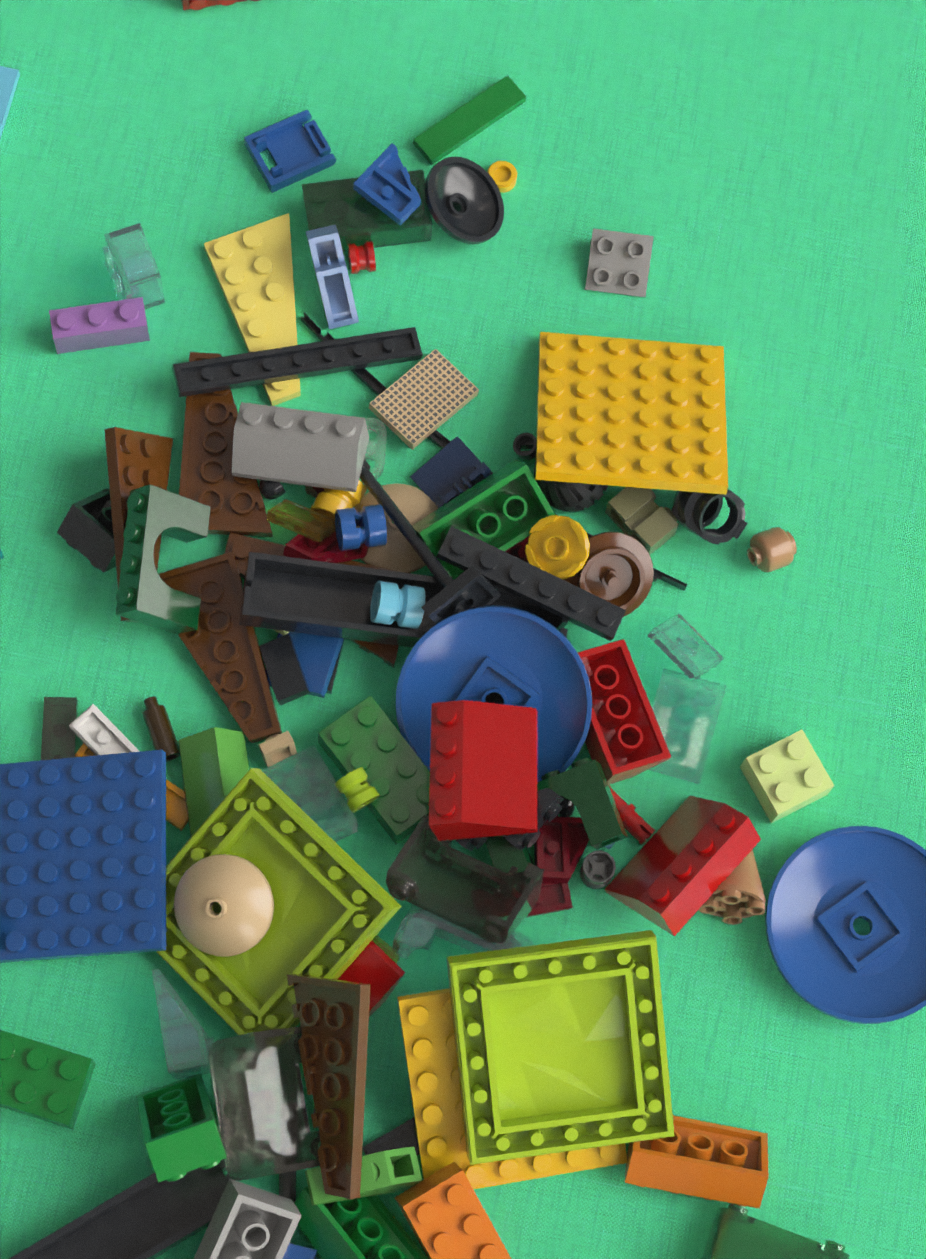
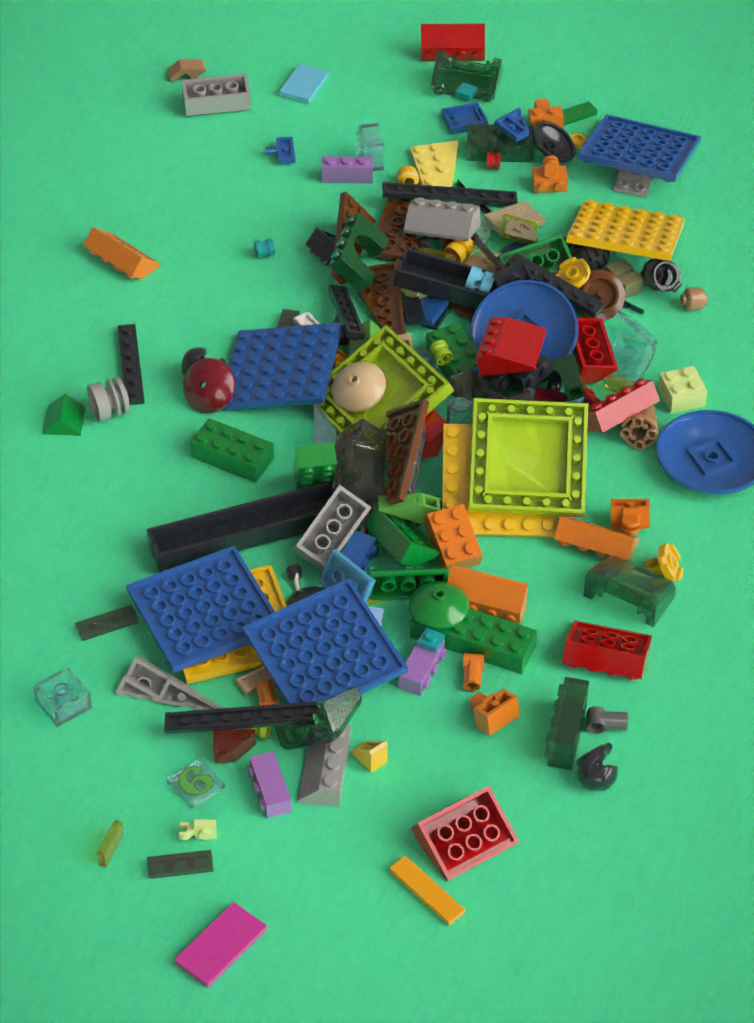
camera: 20 degrees right, 25 degrees down
medium blue slope [305,224,359,329] -> none
blue wheel [335,504,387,551] -> none
none -> black plate [328,285,366,341]
none -> yellow head [396,165,419,185]
none -> clear green windscreen [431,50,503,102]
none -> teal tile [455,82,478,101]
none -> slope [502,214,538,245]
none -> orange brick [527,98,564,135]
none -> orange brick [531,155,568,193]
none -> blue plate [577,114,701,182]
none -> clear yellow tile [604,375,634,393]
none -> orange brick [611,499,650,535]
none -> yellow tile [645,543,683,582]

